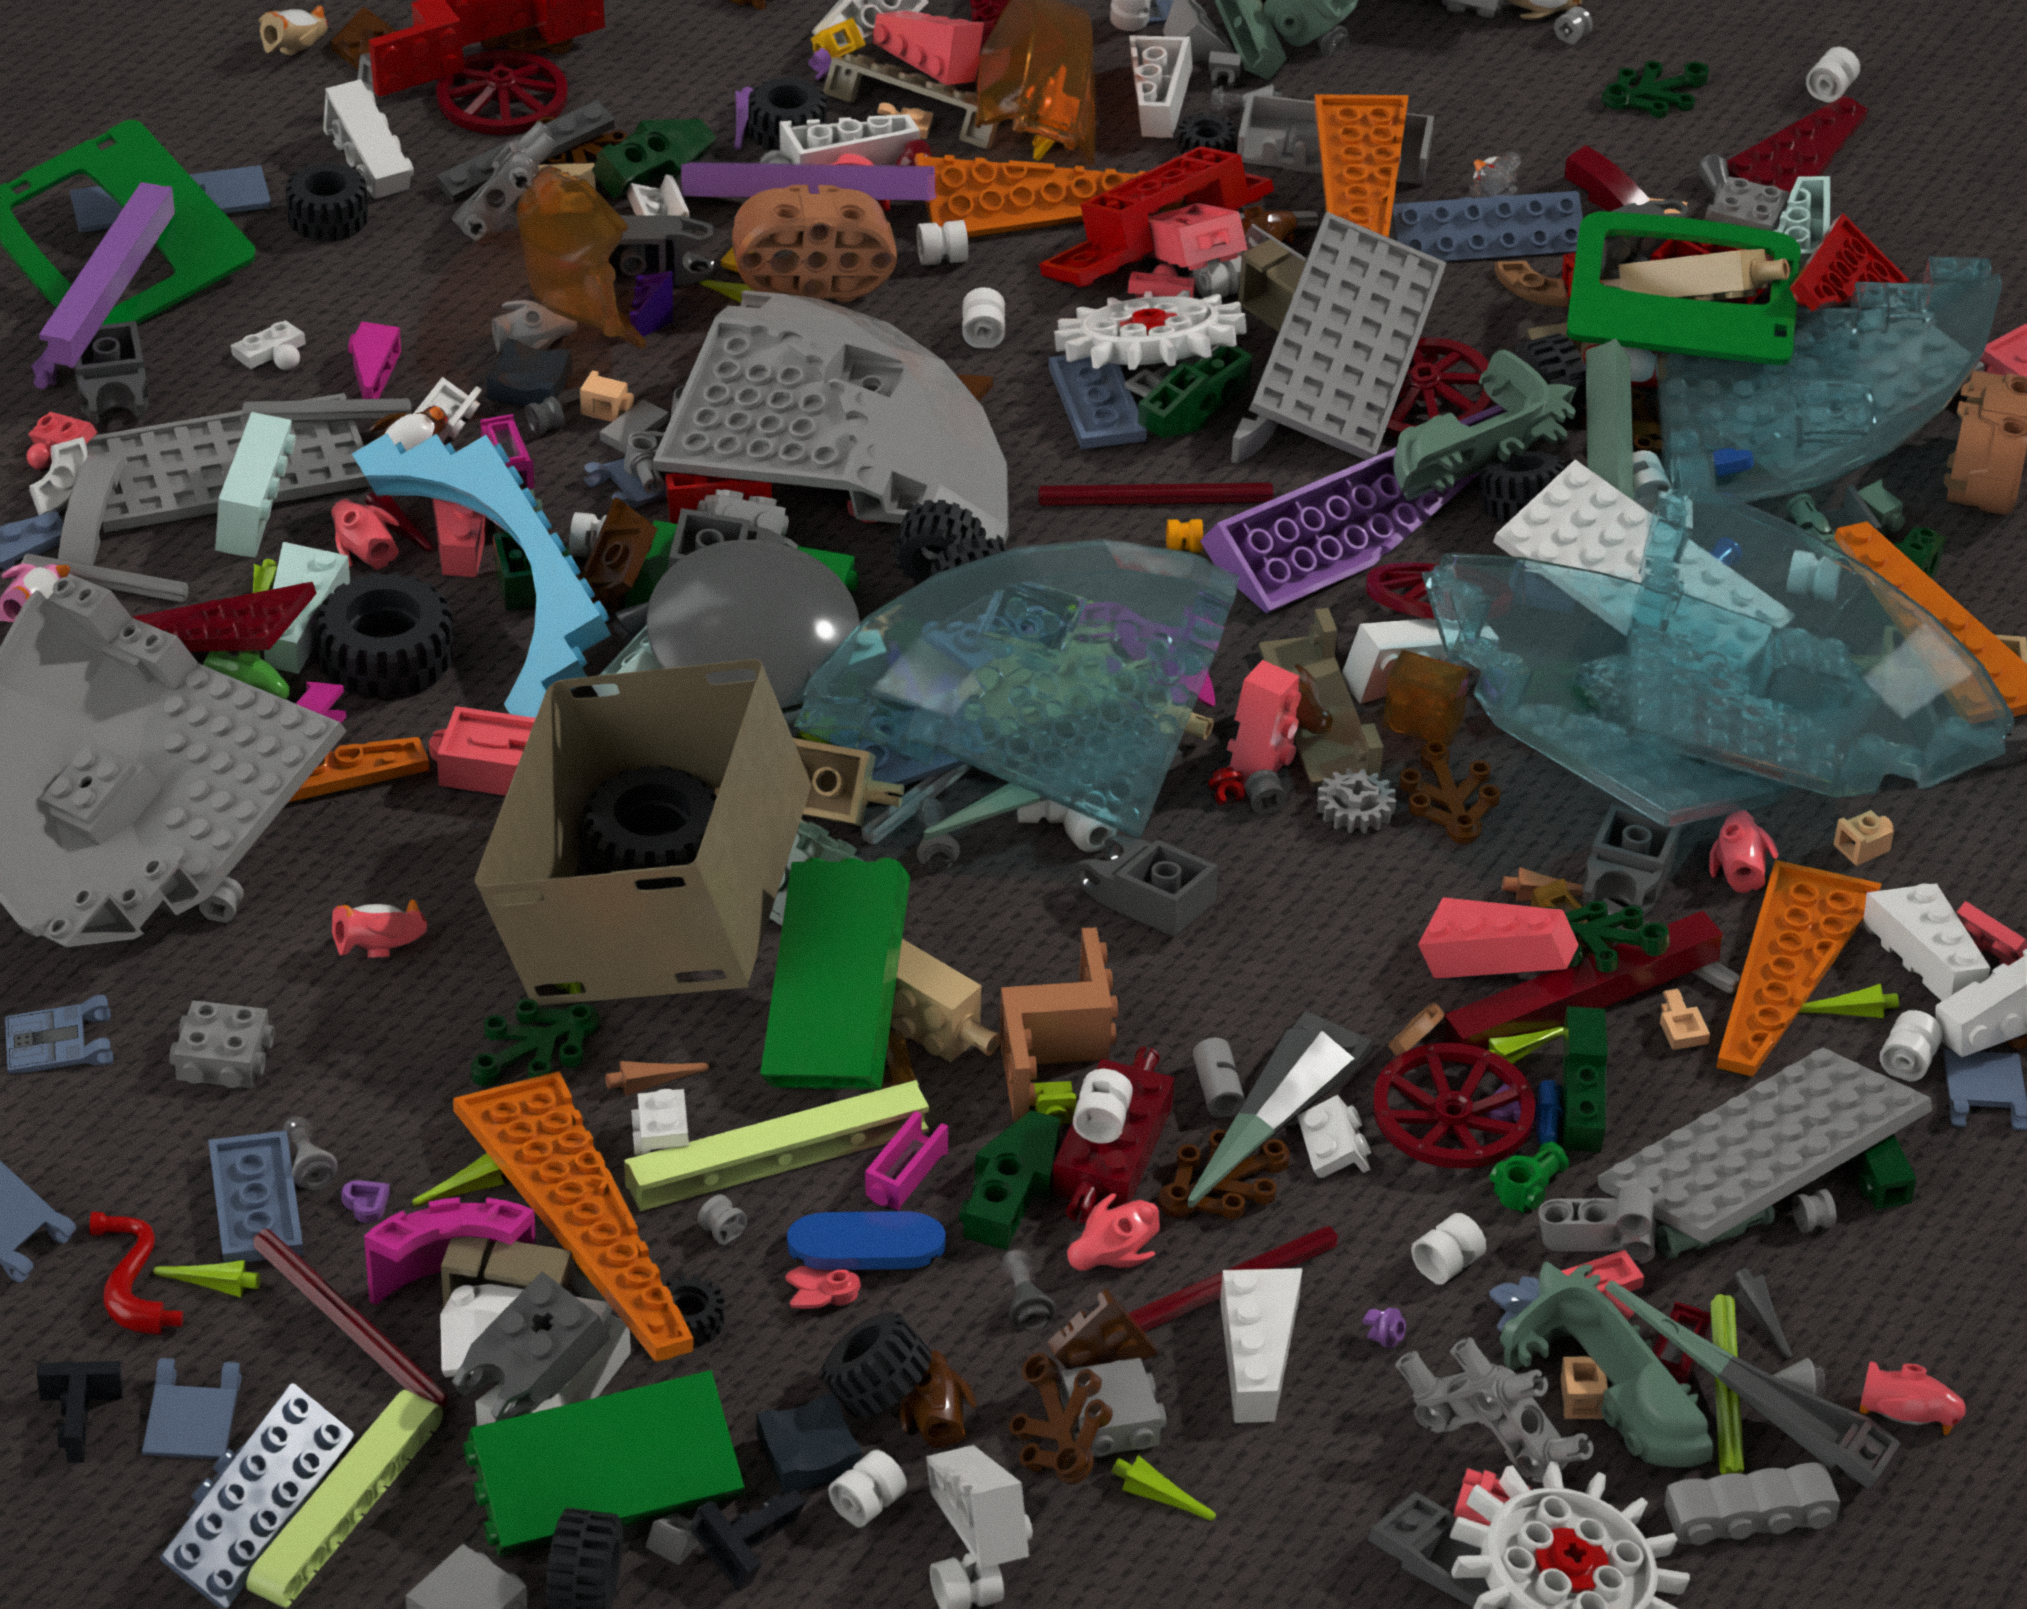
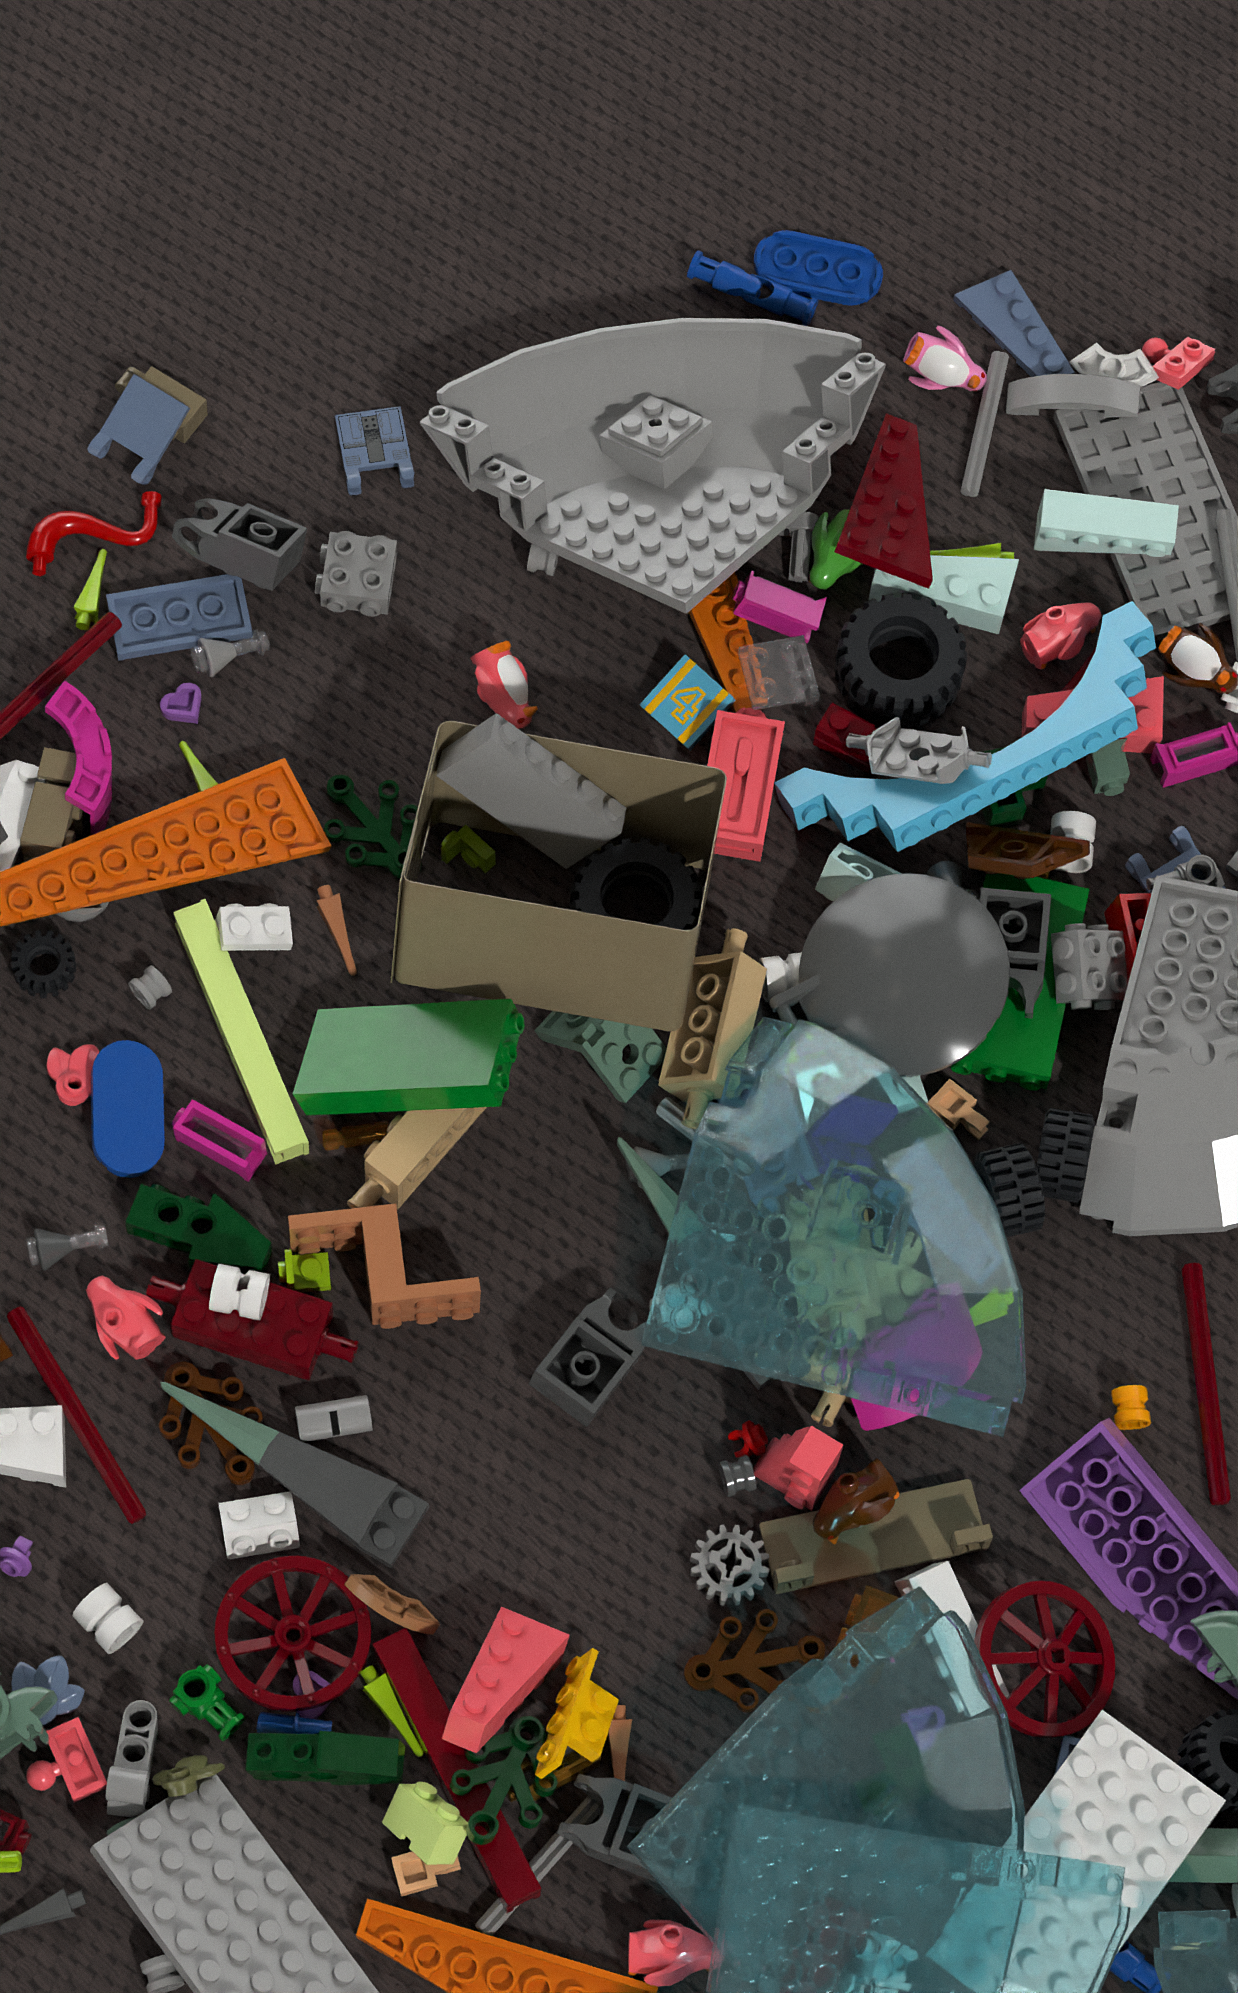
camera: 85 degrees right, 25 degrees up
none -> olive plate [152,1755,225,1797]
none -> dark grey brick [172,498,308,591]
none -> yellowish green brick [382,1781,468,1865]
none -> light grey brick [436,713,626,869]
none -> yellow bracket [535,1648,619,1779]
none -> medium azure tile [639,655,736,751]
none -> clear bracket [738,635,820,714]
none -> dark red brick [813,703,878,776]
none -> light grey plate [846,717,992,784]

